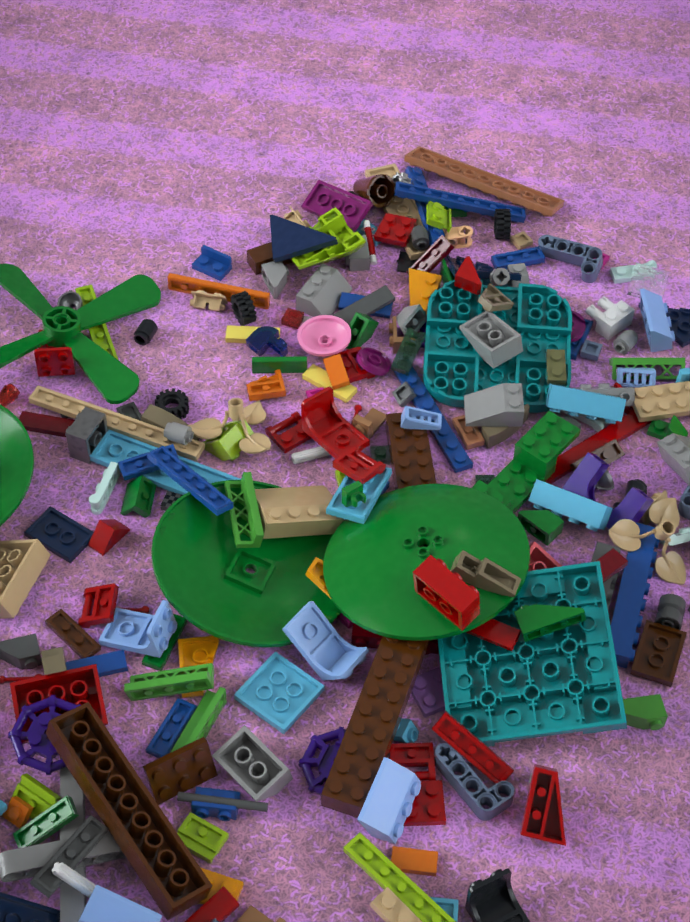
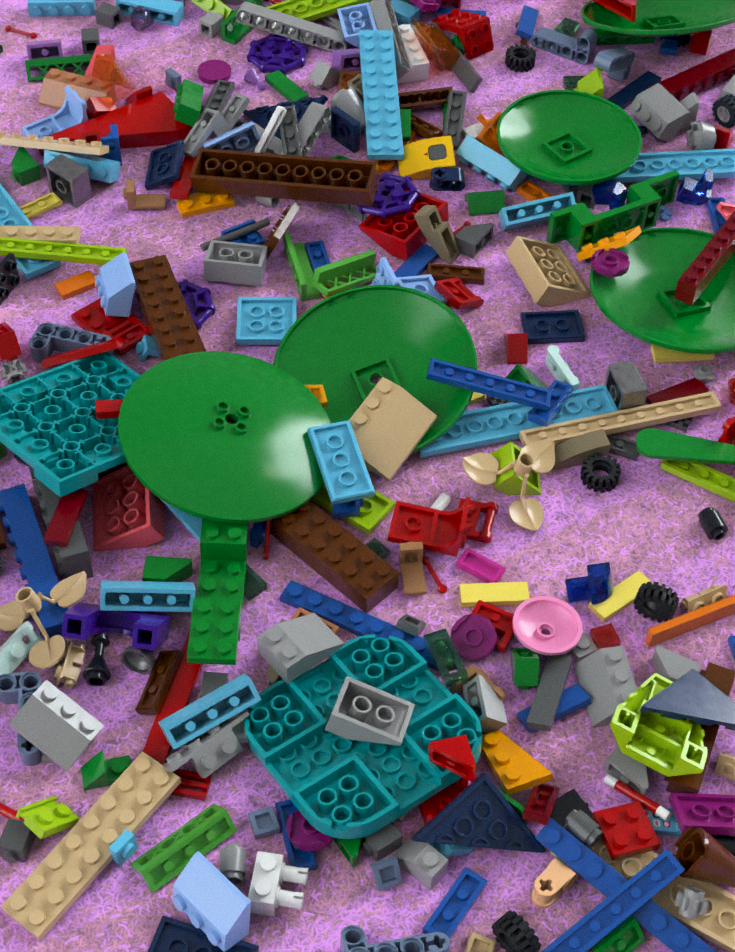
camera: 140 degrees right, 0 degrees up
light grey brick [164,422,194,445] -> none
lime plate [177,812,229,864] -> none
bright green fence [224,472,264,548] -> none
orange wing [246,369,286,401] -> none
green tile [252,356,307,373] -> none
light blue bracket [282,601,369,681] -> none
orange tile [323,354,350,390] -> none
red plate [333,446,386,484] -> none
green tile [342,481,366,508] -> none
light blue slope [401,405,442,430] -> none
red brick [413,555,480,631] -> none
lime plate [426,201,452,232] -> none
dark tan slope [450,550,521,597] -> none
dark tan wing [478,283,514,312] -> none
light grey wheel [490,268,510,286] -> none
green slope [514,604,586,642] -> none
olive plate [546,349,567,385] -> none
light blue slope [616,367,656,388] -> none

